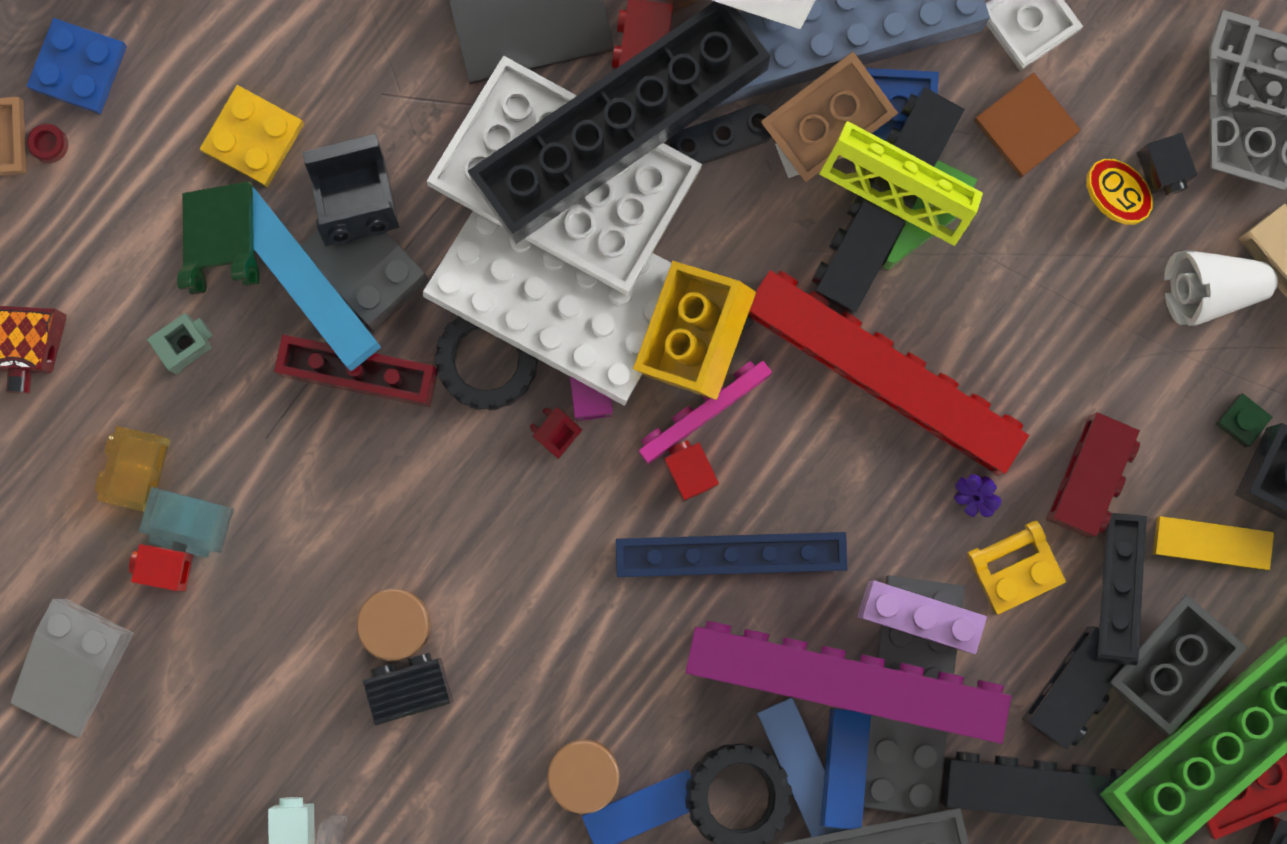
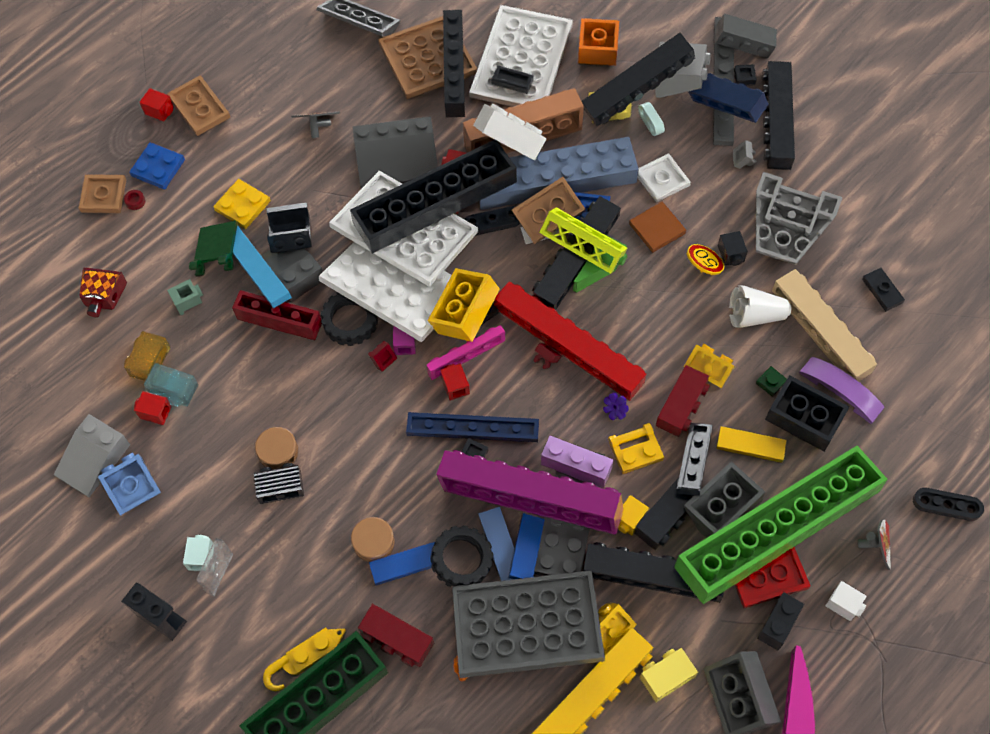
camera: 10 degrees right, 20 degrees down
none -> medium blue plate [98,453,161,515]
none -> black plate [461,438,489,458]
none -> dark red tile [534,343,562,369]
none -> yellow brick [618,495,649,536]
none -> yellow bracket [683,343,736,388]

